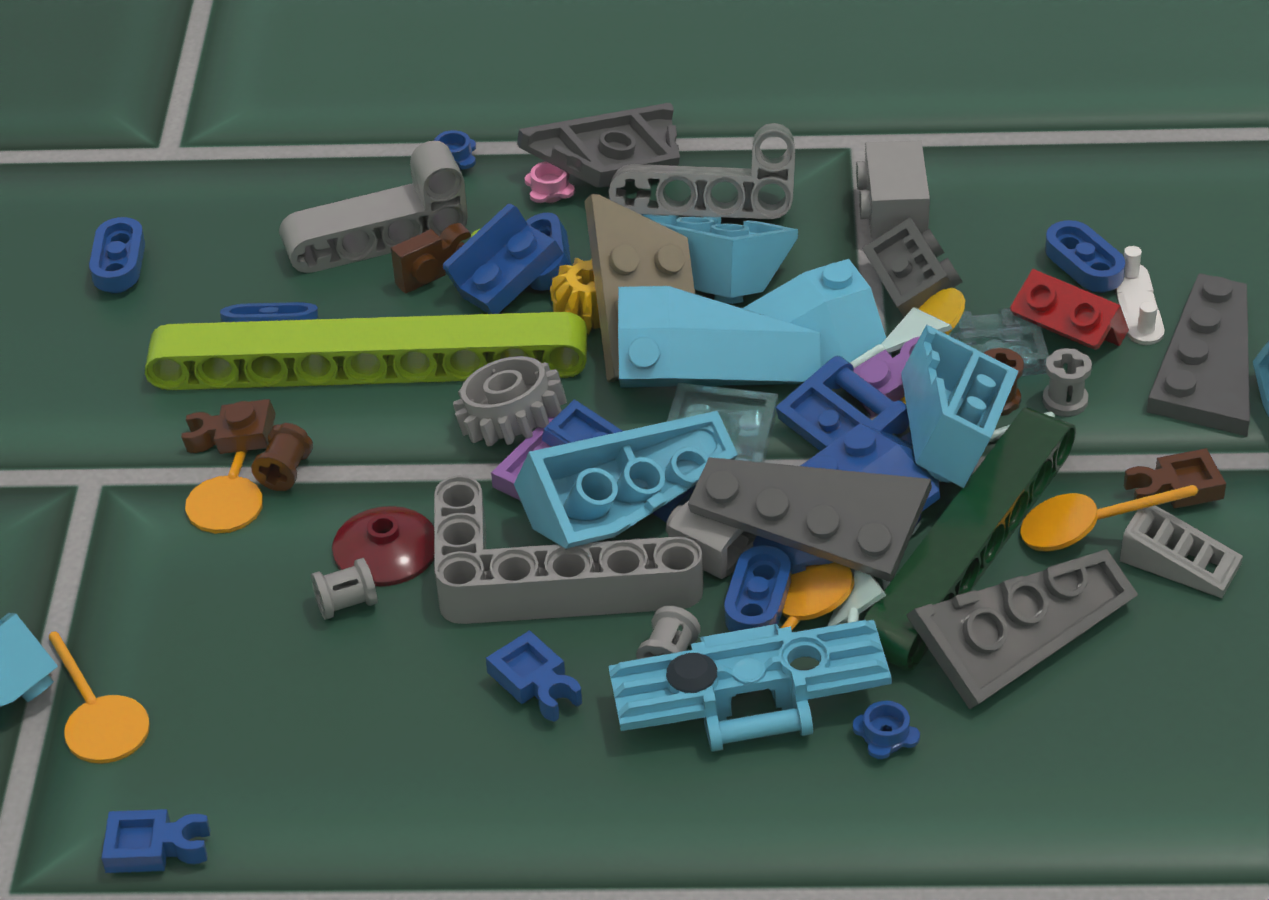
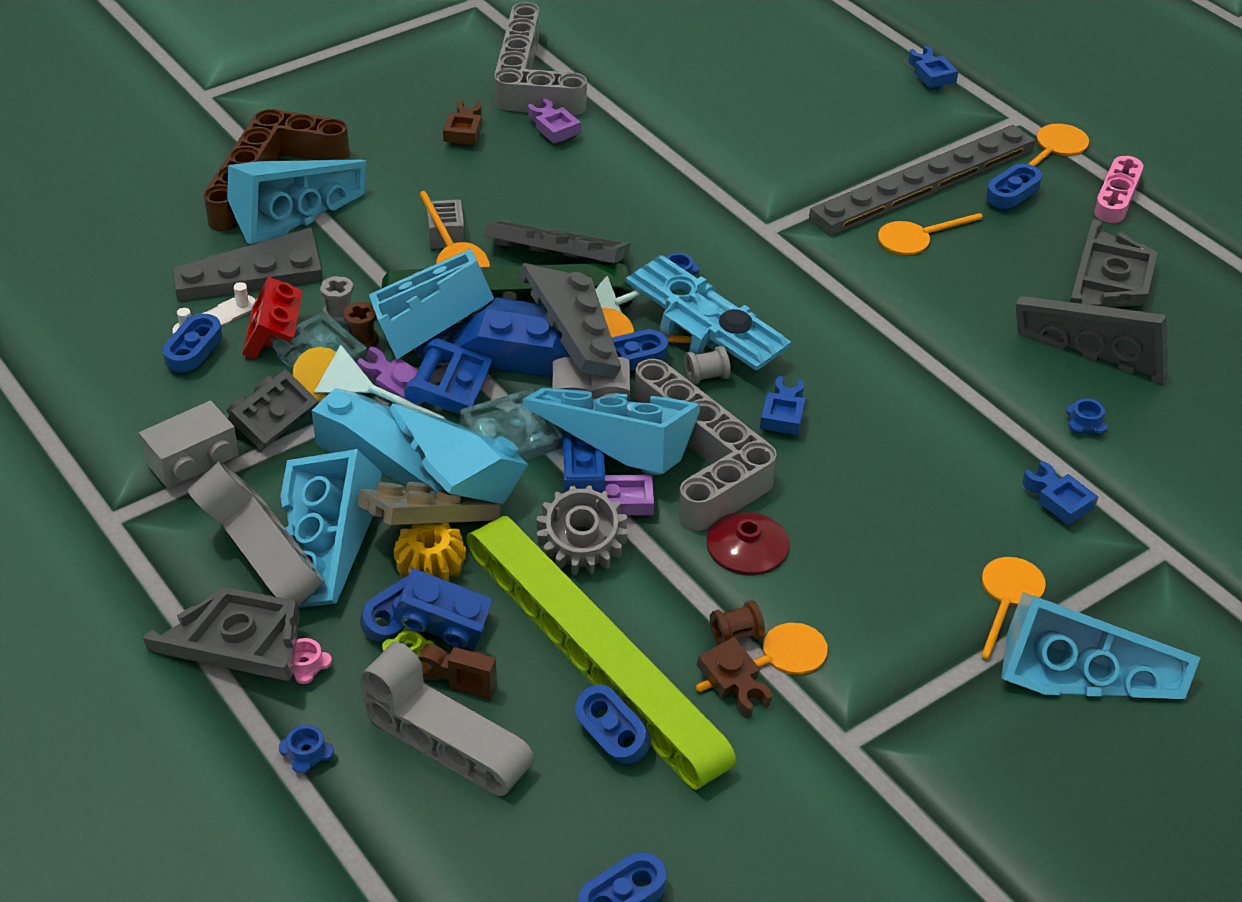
camera: 130 degrees left, 0 degrees up
light grey bush [311,558,378,620] -> none
reddish brown plate [1123,448,1226,509] -> none

